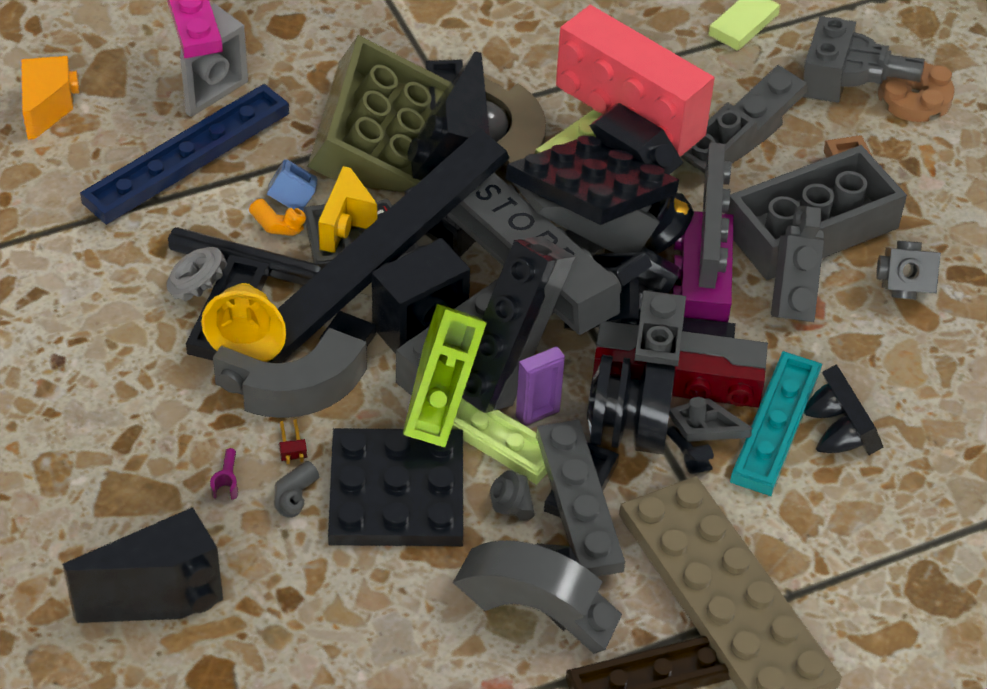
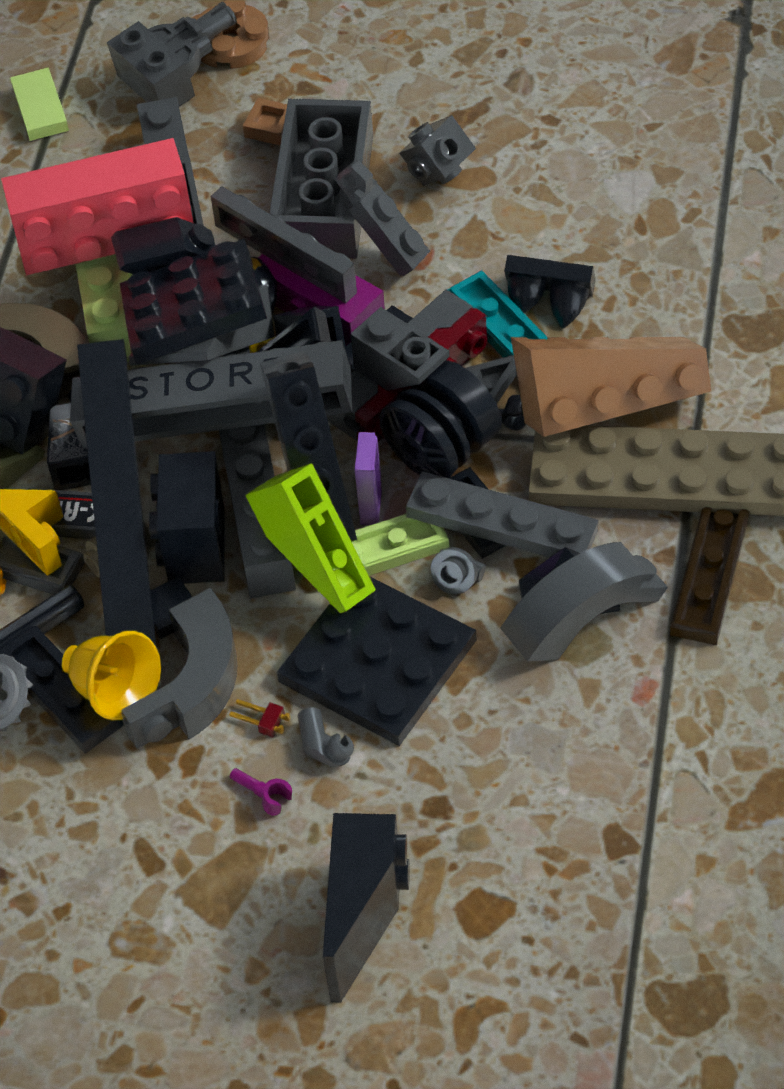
camera: 50 degrees left, 5 degrees up
none -> medium nougat wedge [511,337,711,437]

